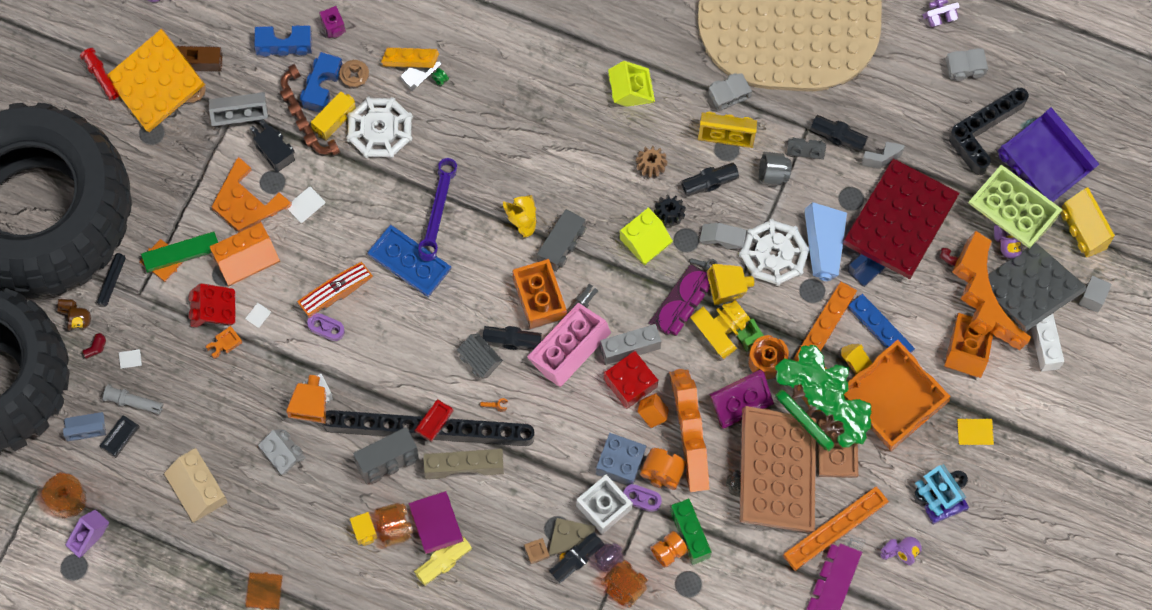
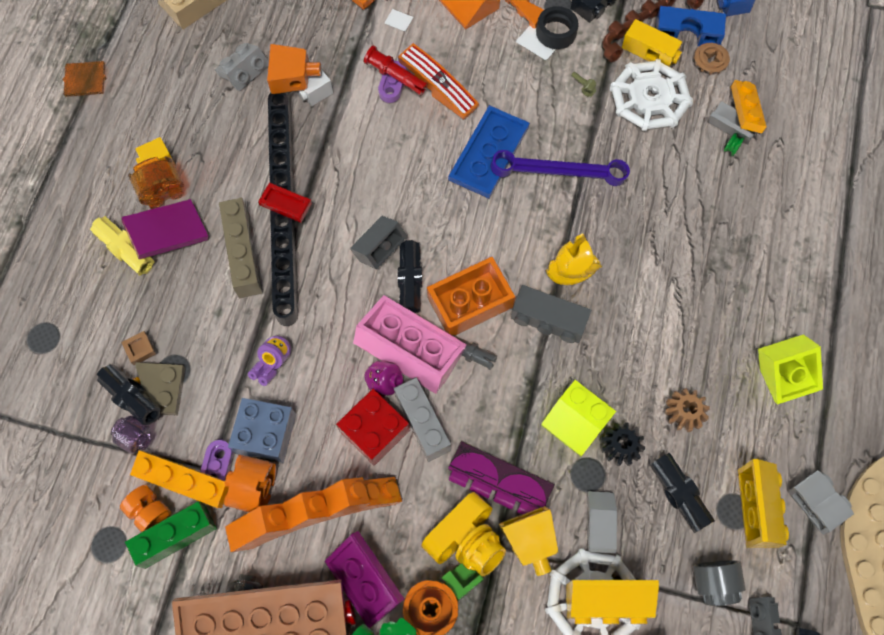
camera: 85 degrees right, 0 degrees up
magenta brick [319,6,346,38] -> none
dark grey brick [353,427,419,484] -> none
orange hand [480,398,508,412] -> none
white brick [576,475,633,535] -> none
clear orange brick [601,560,648,608] -> none
orange panel [638,393,669,428] -> none
dark grey hand [690,258,717,271] -> none
none -> light orange plate [130,450,229,508]
none -> medium lavender piece [248,336,291,386]
none -> red pin [363,45,428,96]
none -> magenta head [365,361,403,395]
none -> black tyre [536,6,579,49]
none -> yellow slope [566,580,659,624]
none -> olive hand [571,72,596,97]

